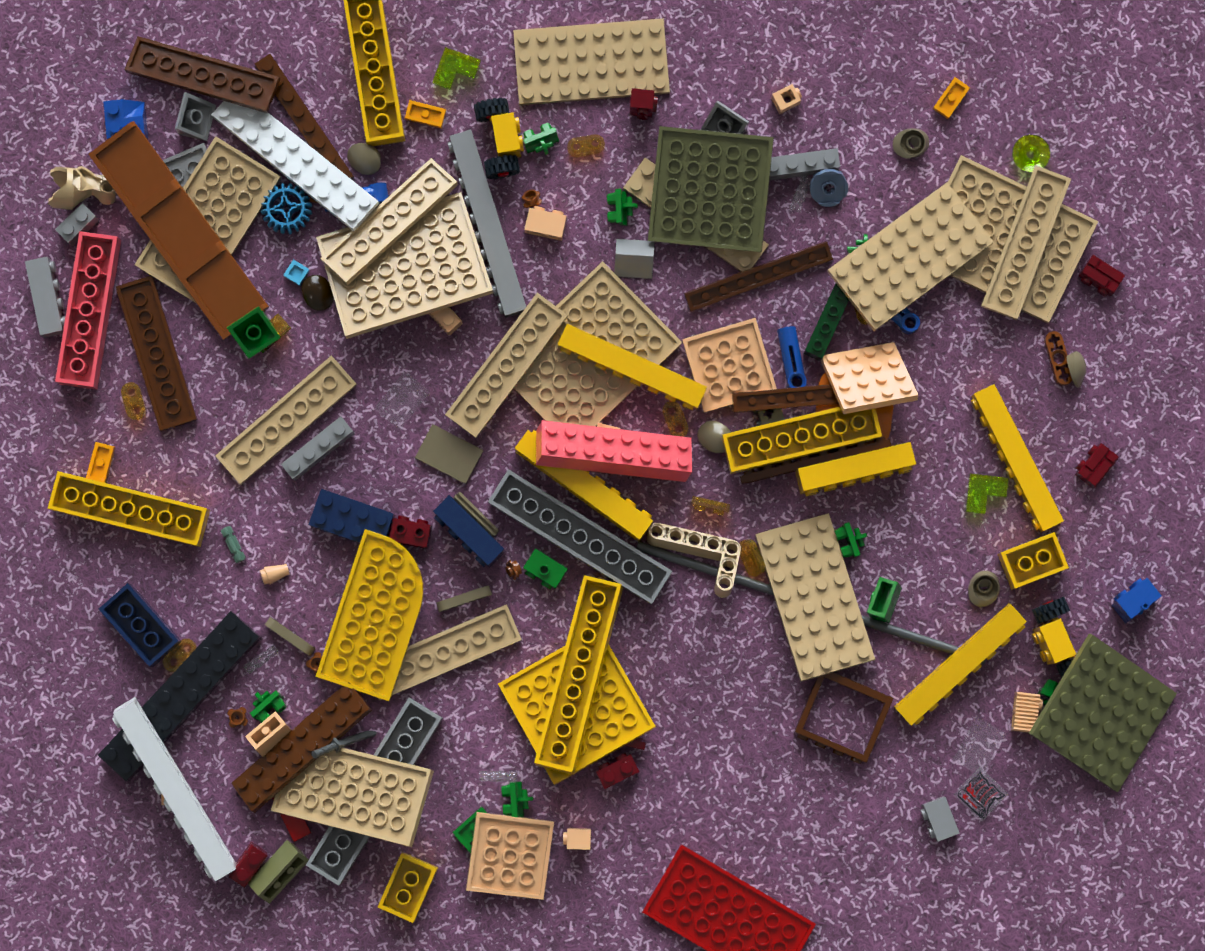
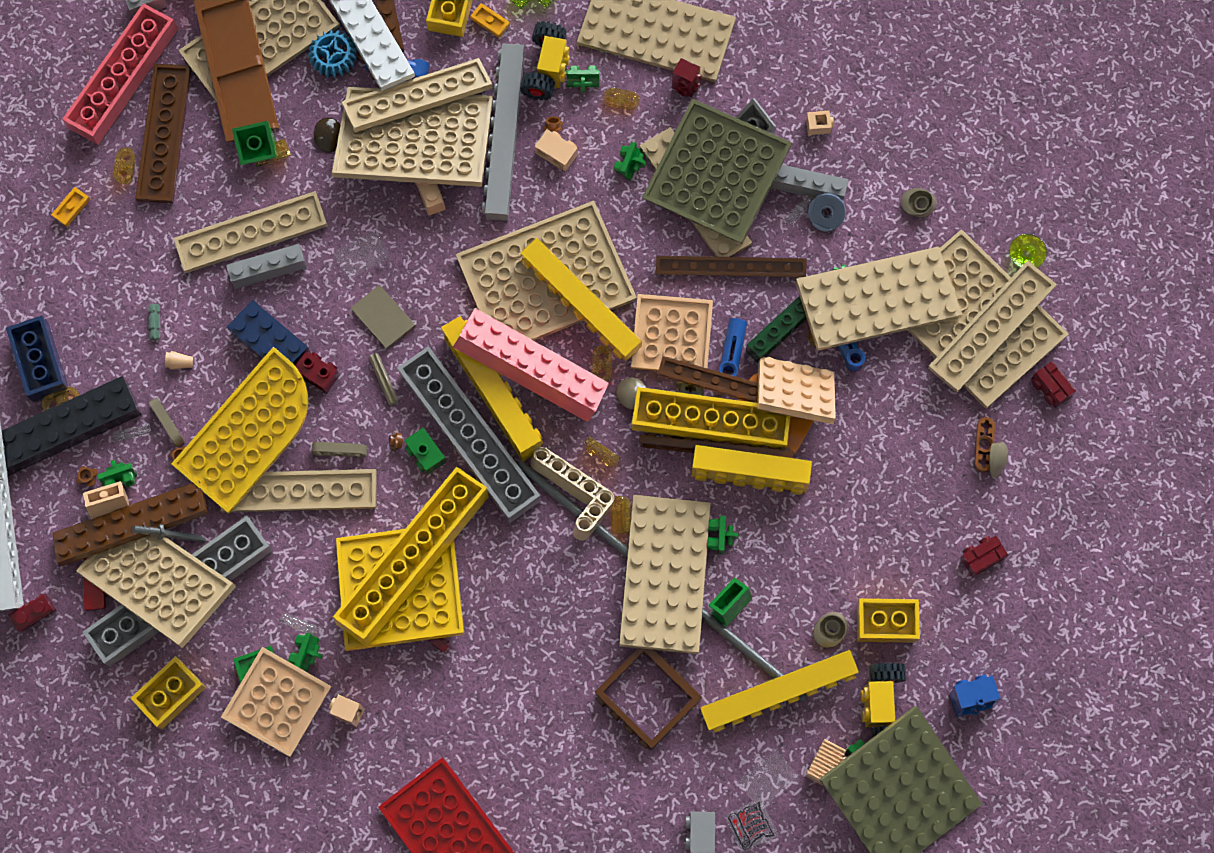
camera: 25 degrees right, 10 degrees down
light grey brick [25,257,65,338] -> none
yellow brick [48,471,210,547] -> none
olive brick [248,840,309,904] -> none
medium azure plate [283,259,310,286] -> none
dark tan hat [347,143,381,175] -> none
dark blue brick [433,495,506,568] -> none
tan plate [445,293,568,438] -> none
dark red brick [596,752,639,789] -> none
light grey slope [614,239,654,279] -> none
light orange plate [933,77,970,119] -> none
clear neon green plate [965,473,1009,514] -> none
yellow brick [971,384,1064,533] -> none

